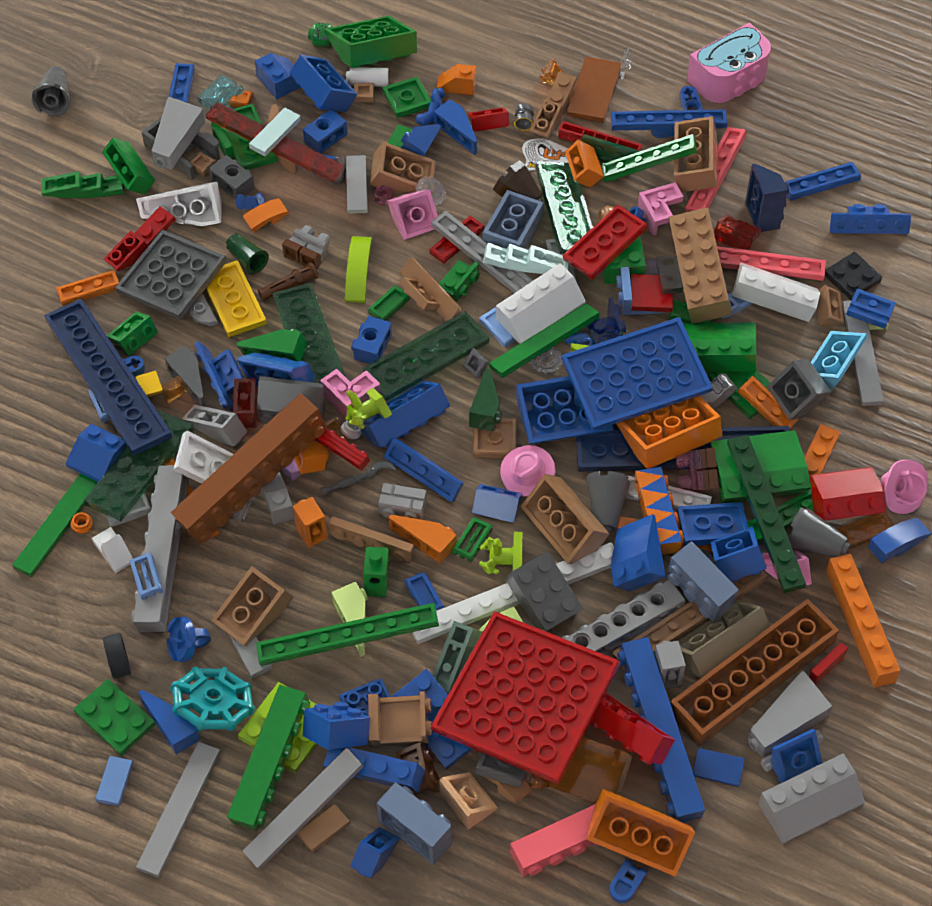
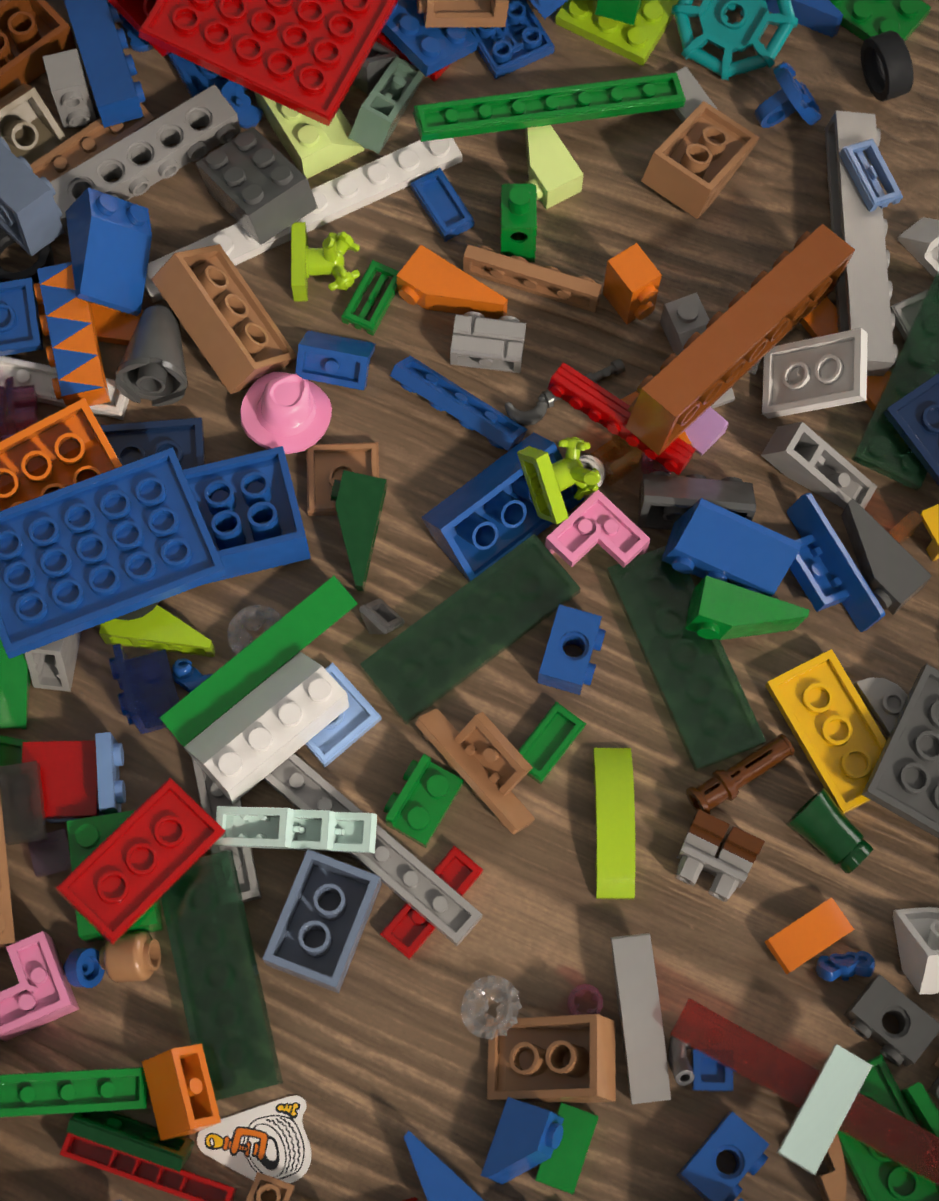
camera: 175 degrees right, 15 degrees up
clear red brick [233,378,258,428] -> none
bright pink slope [387,189,438,240] -> none
dark brown cone [493,160,543,202] -> none

